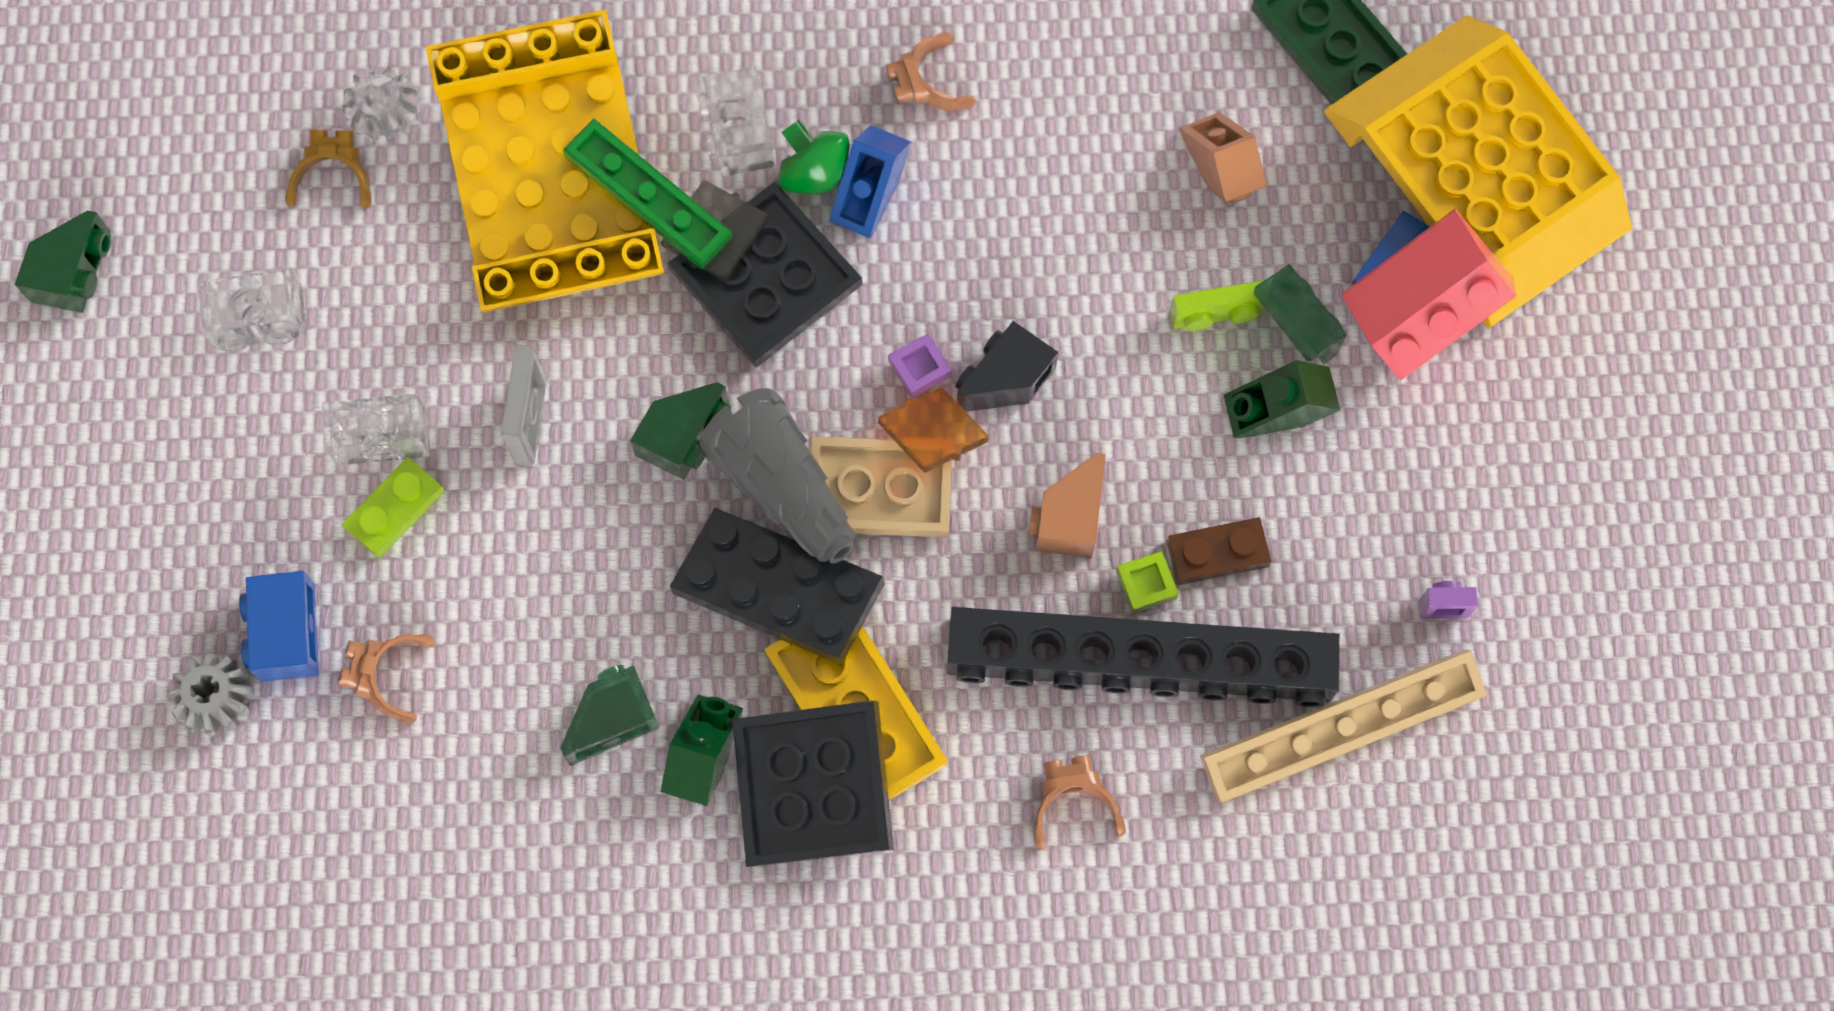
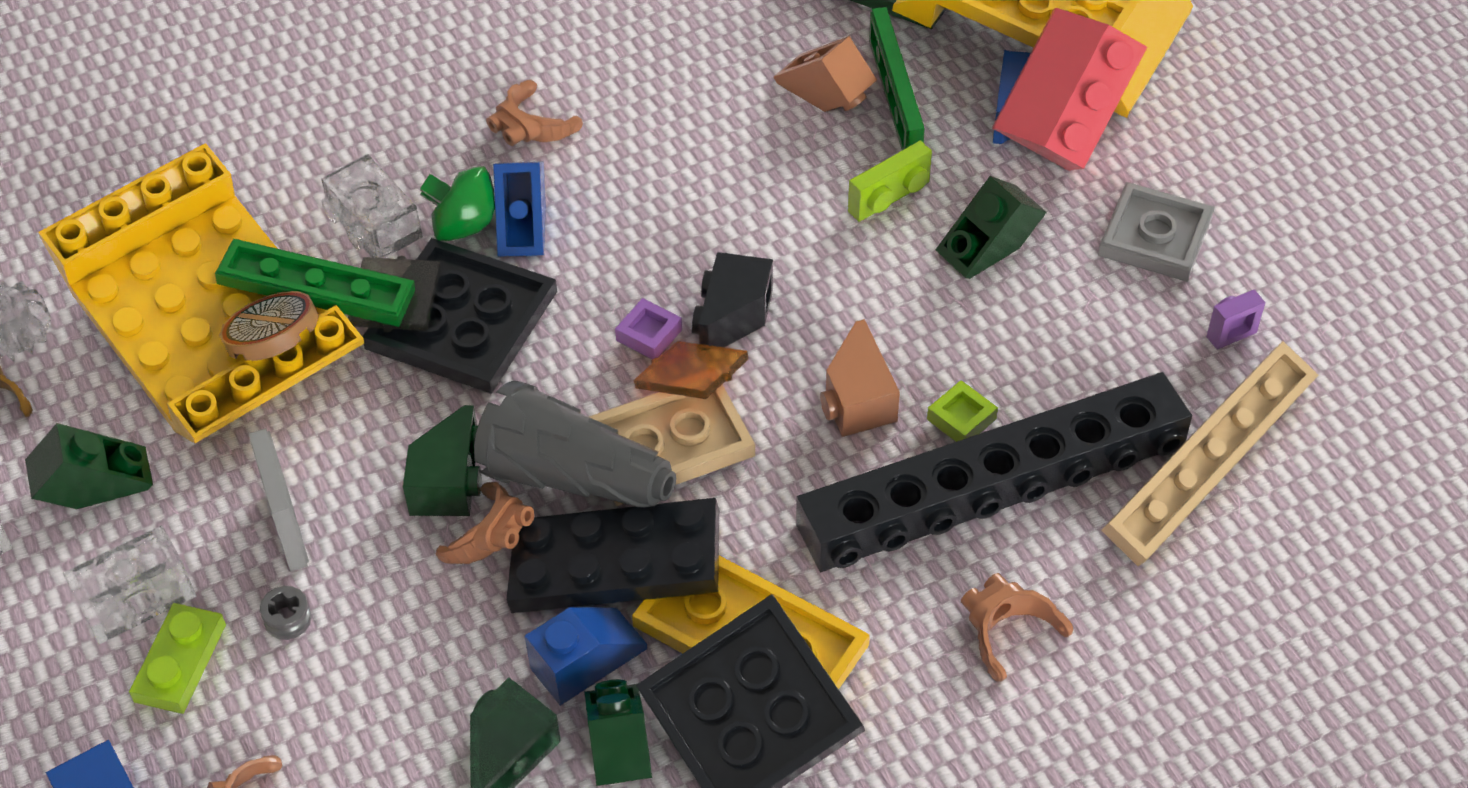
camera: 25 degrees left, 20 degrees down
reddish brown plate [1166,517,1272,586] -> none
clear green bracket [1253,264,1347,365] -> none
none -> dark green slope [25,423,153,509]
none -> tile [219,291,319,361]
none -> flat silver bush [260,586,312,640]
none -> nougat helmet [436,482,534,564]
none -> blue slope [524,607,648,706]
none -> green tile [869,7,925,150]
none -> light grey tile [1098,182,1215,282]

